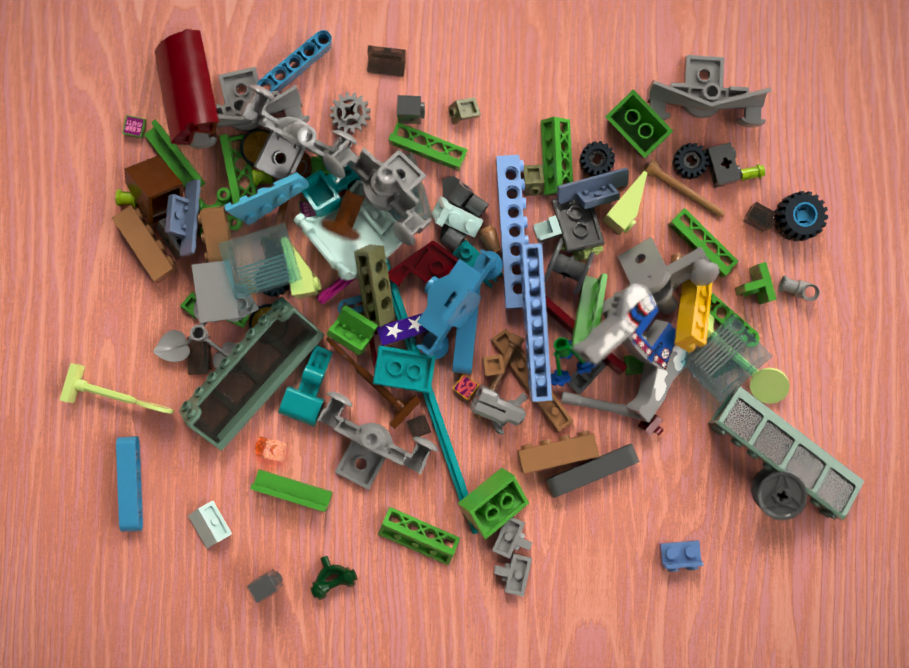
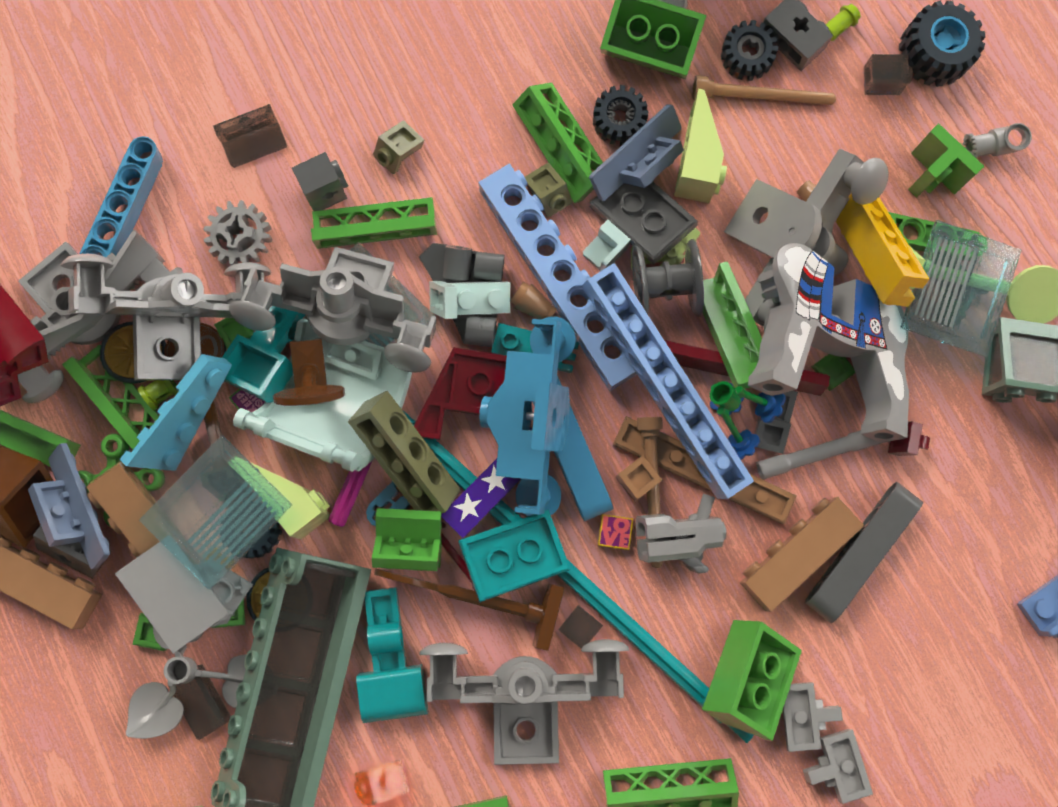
camera: 30 degrees left, 5 degrees down
bright green fence [668,208,739,278] -> none

